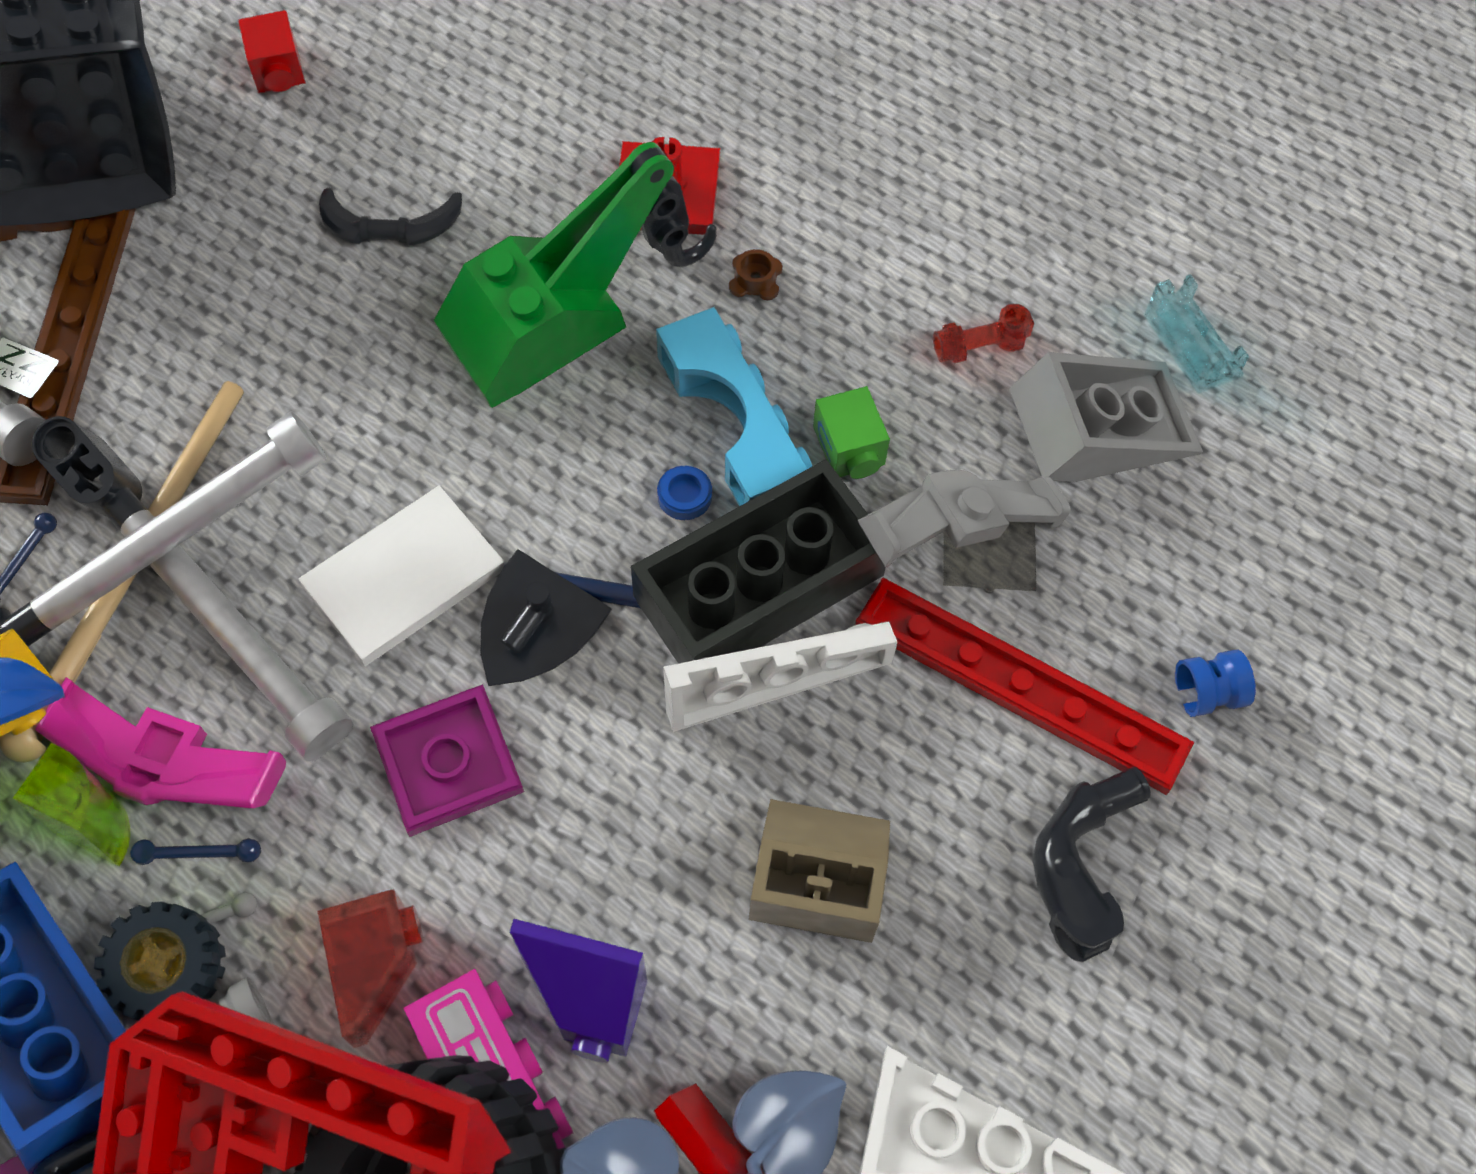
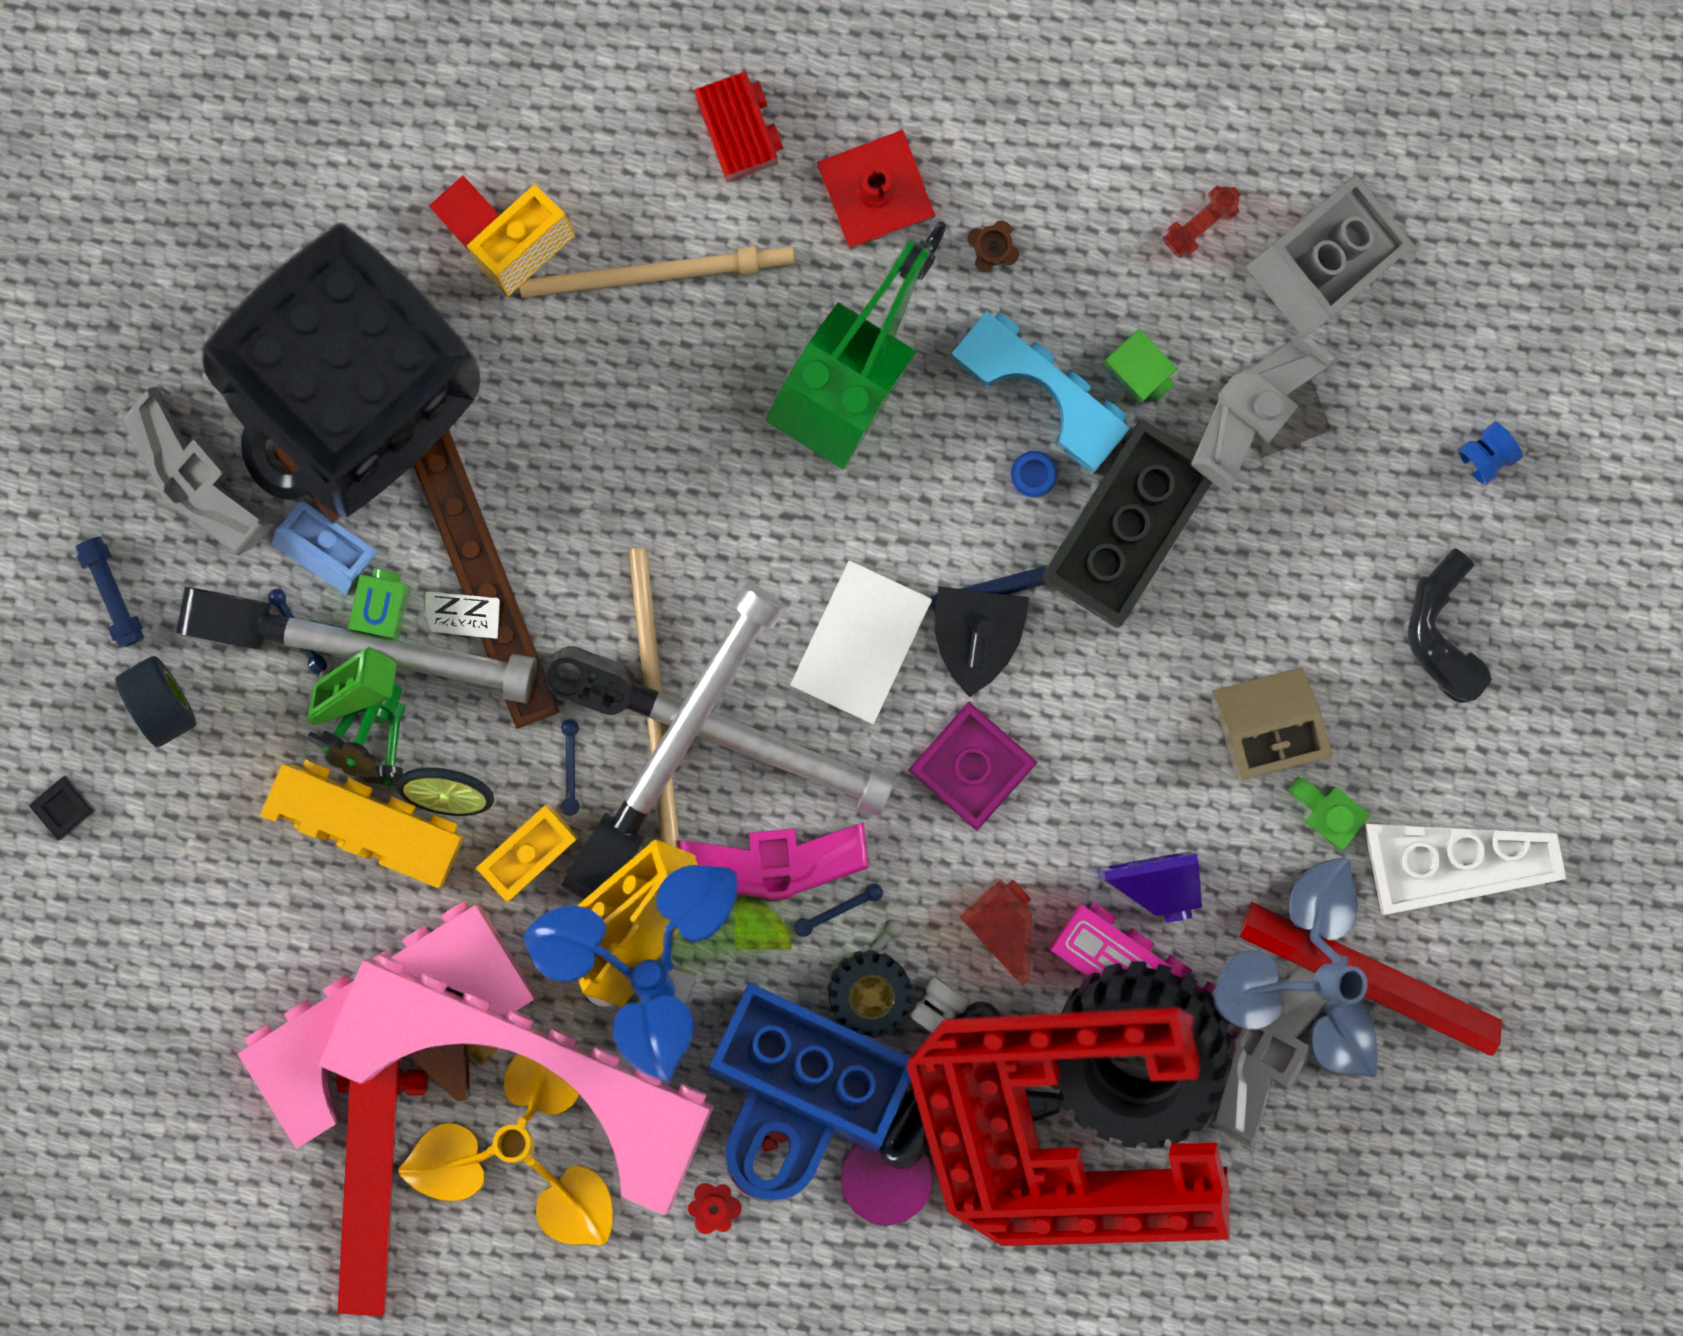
camera: 25 degrees left, 25 degrees up
black piece [319,188,462,246] -> none
white wing [663,622,897,732] -> none
red tile [855,577,1195,795] -> none
clear light blue hinge [1144,274,1249,394] -> none
none -> yellow panel [467,184,575,297]
none -> tan bar [519,246,795,298]
none -> red brick [694,71,783,183]
none -> bright green plate [1287,777,1371,851]

